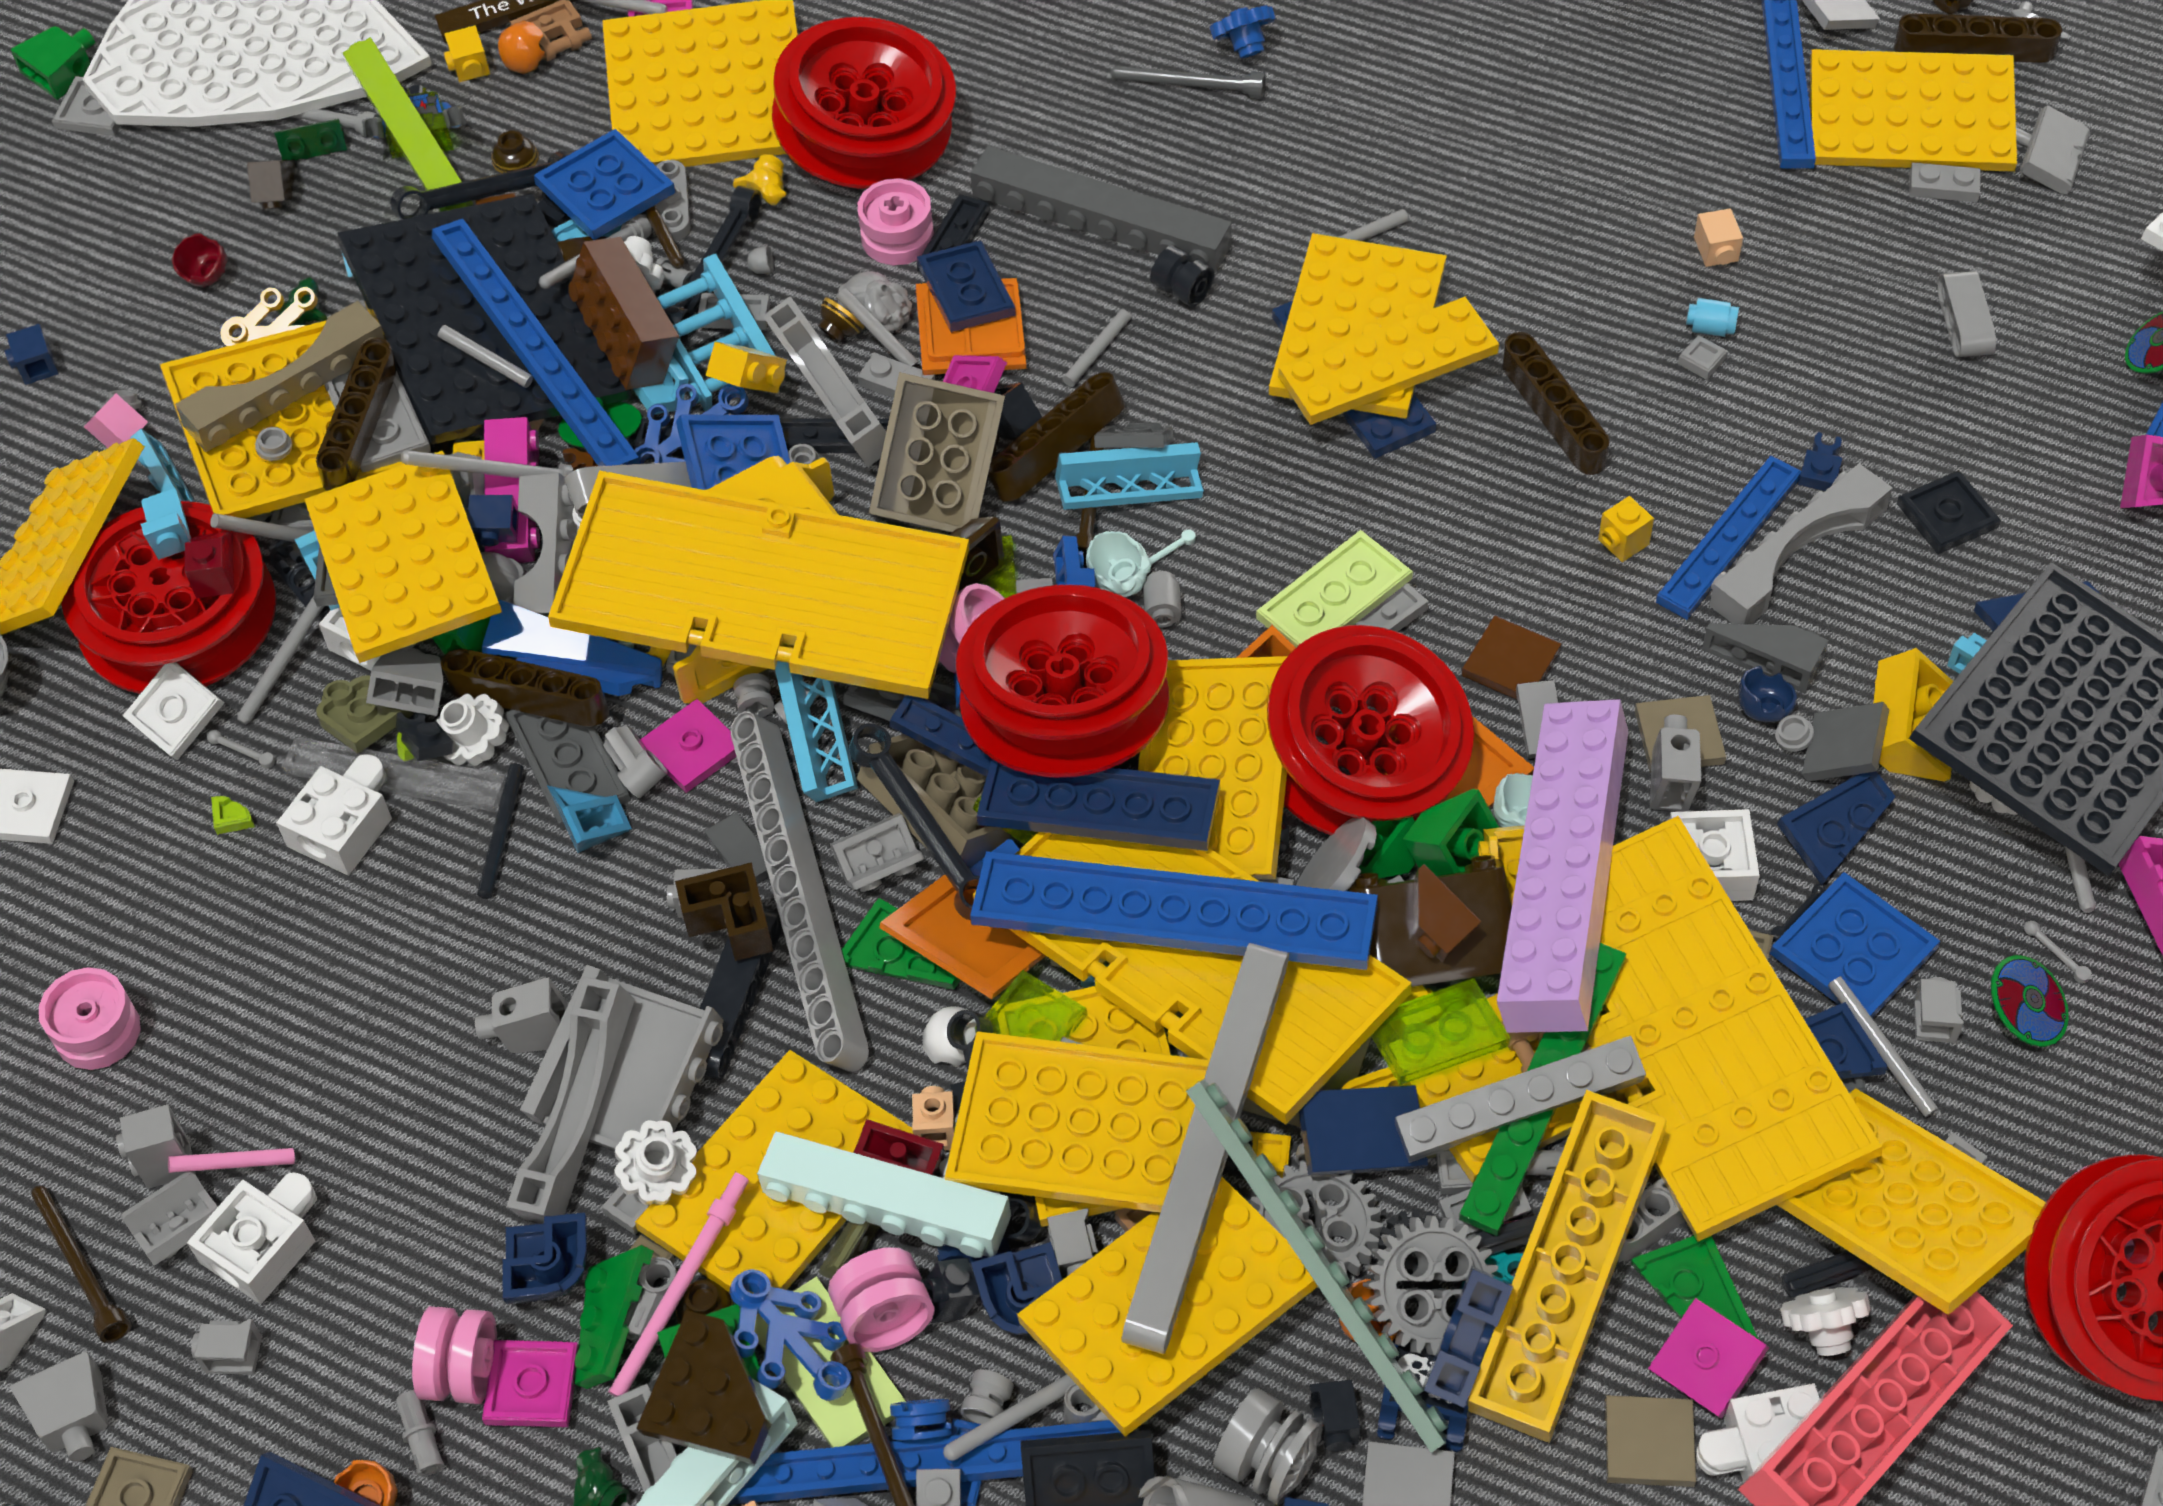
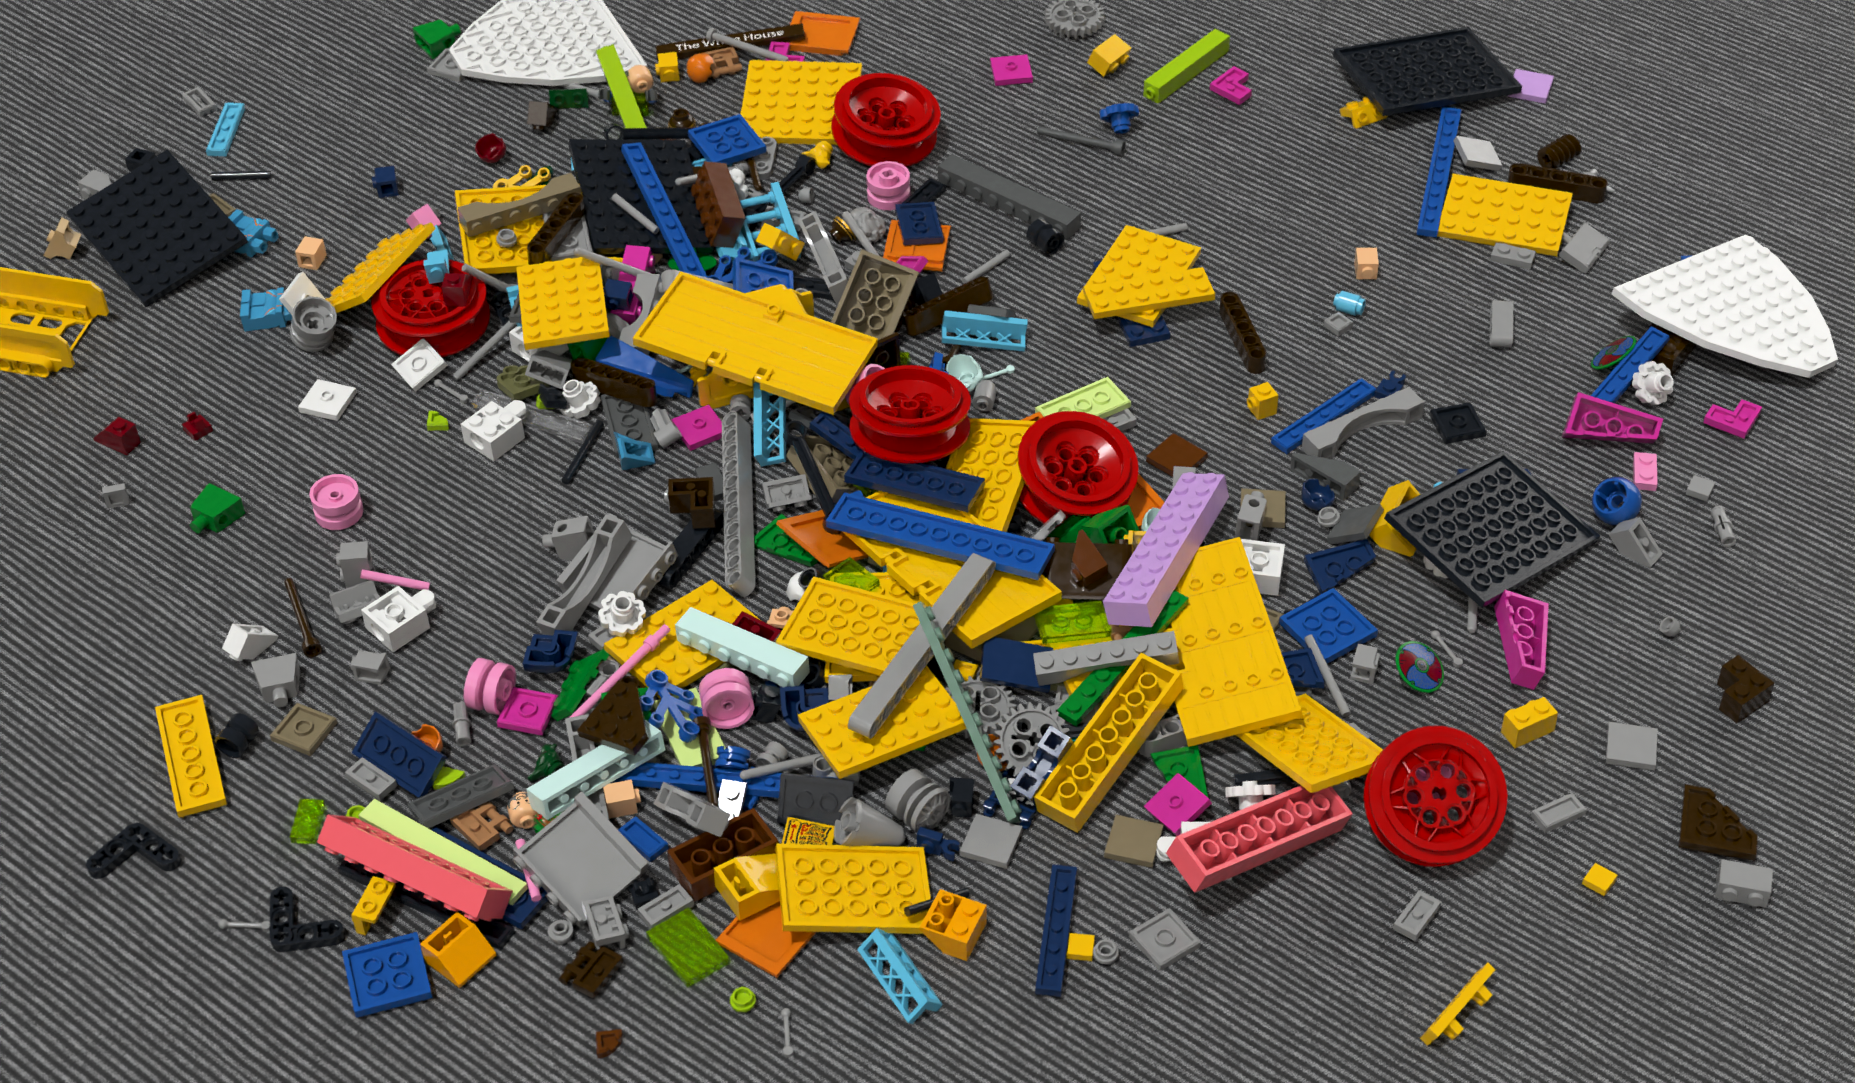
camera: 10 degrees right, 10 degrees down
none -> light nougat head [626,65,653,94]

